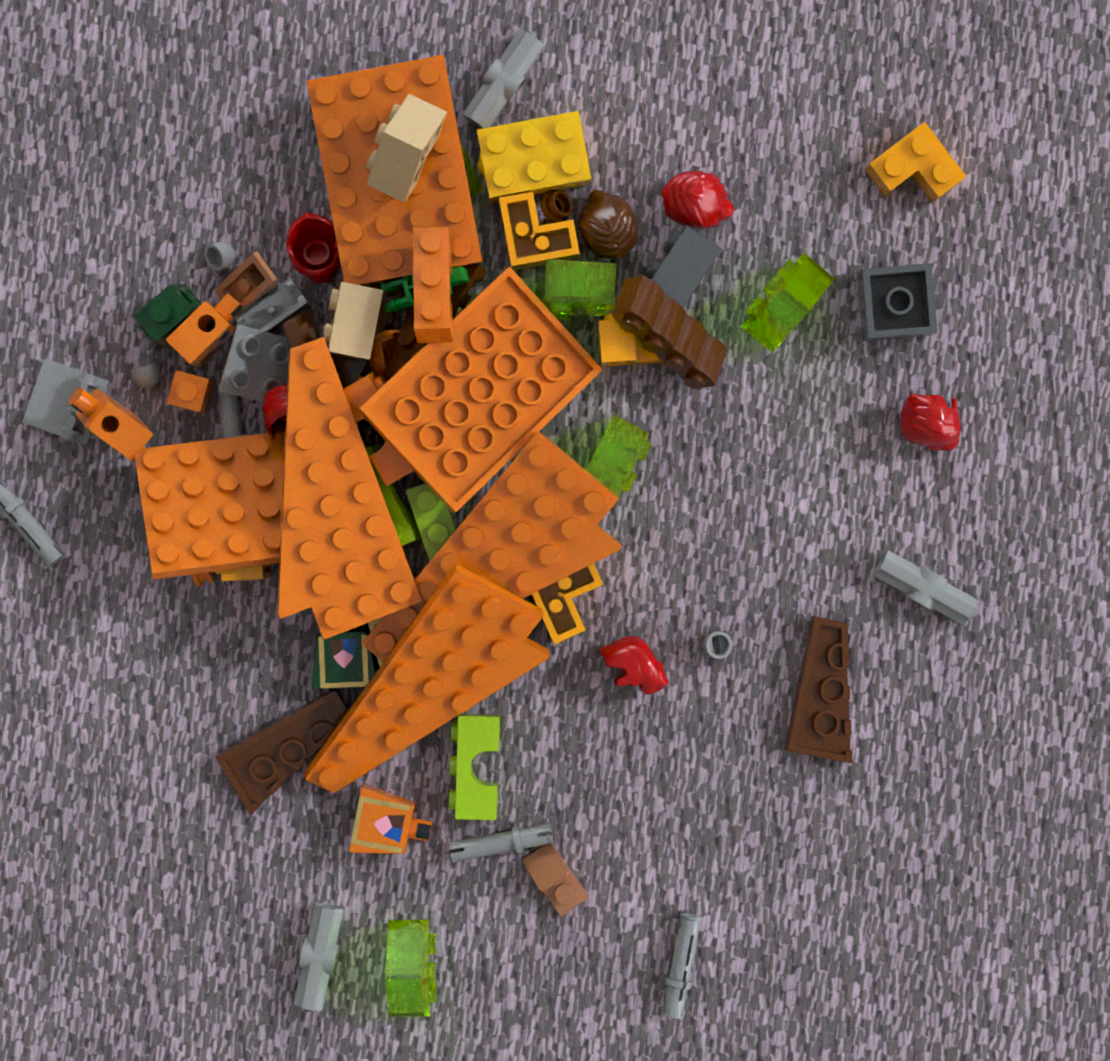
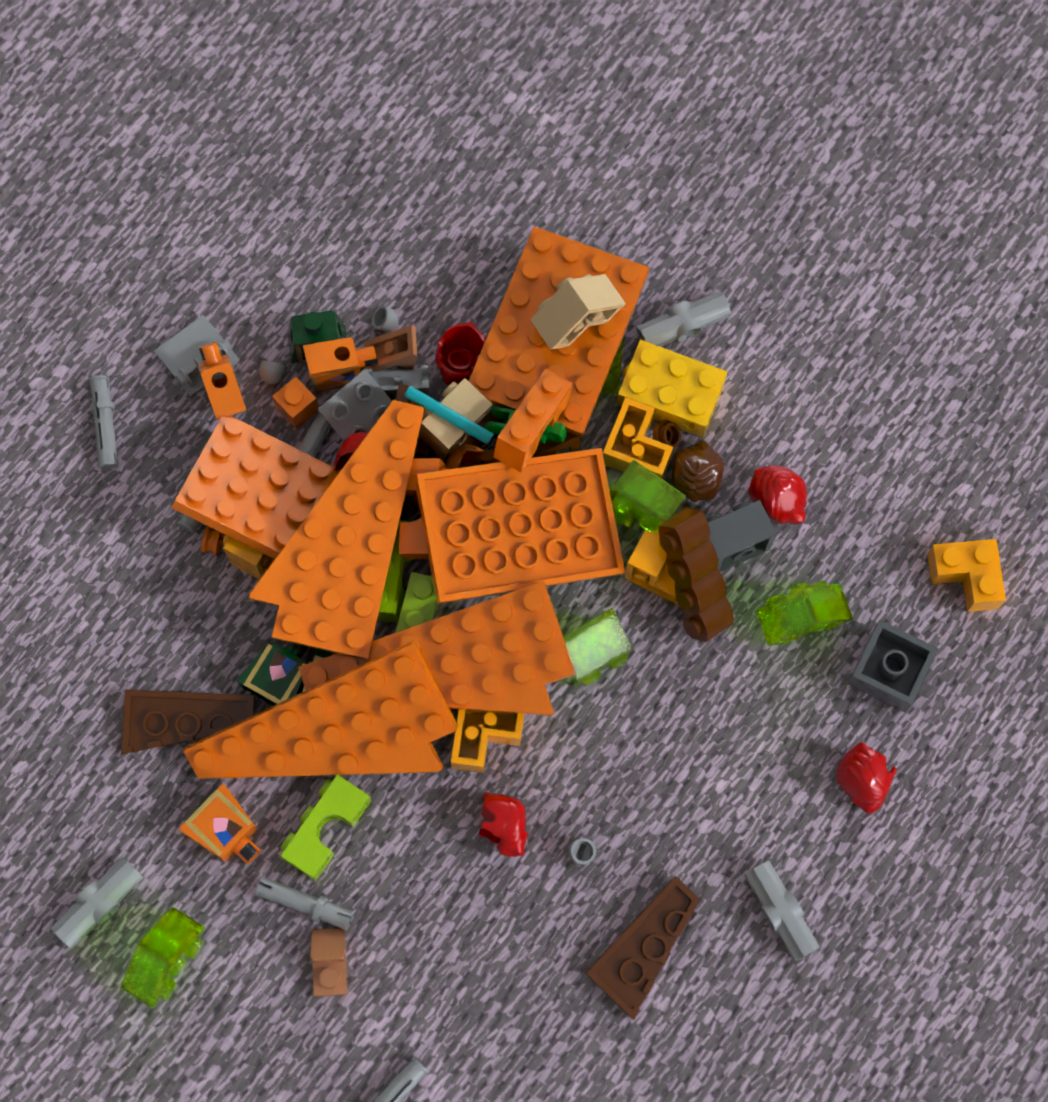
camera: 30 degrees right, 15 degrees down
none -> teal bar [404,385,494,445]

